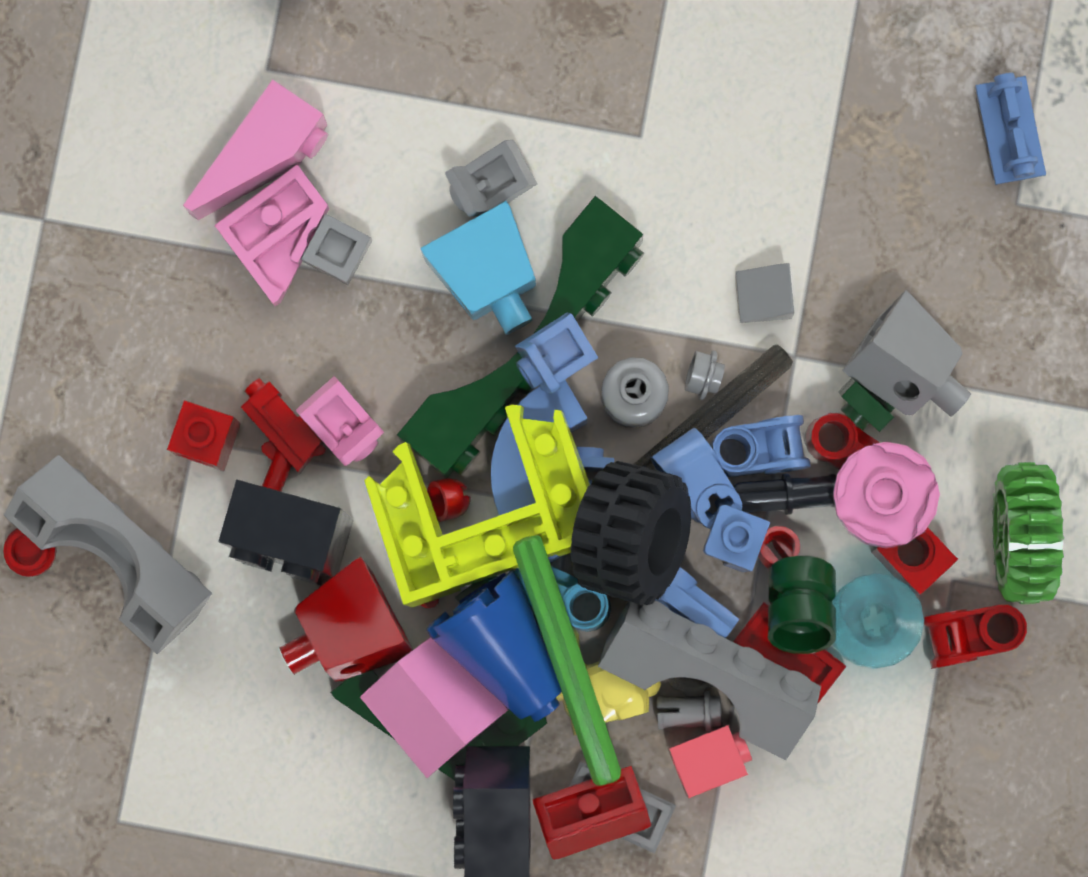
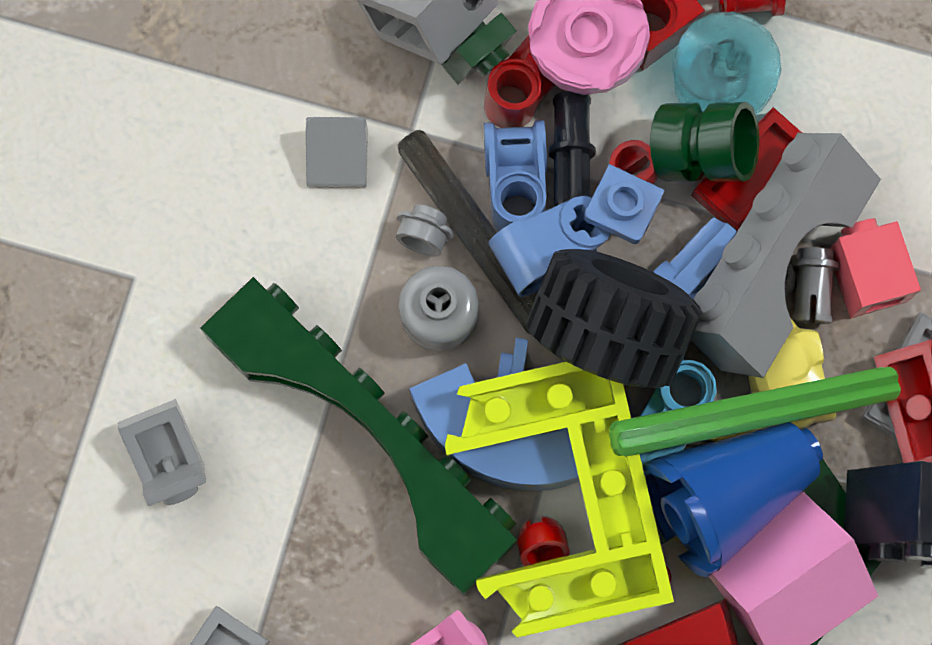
camera: 90 degrees left, 5 degrees down
medium azure torso [420,201,536,335] -> none
medium blue bracket [515,312,598,394] -> none

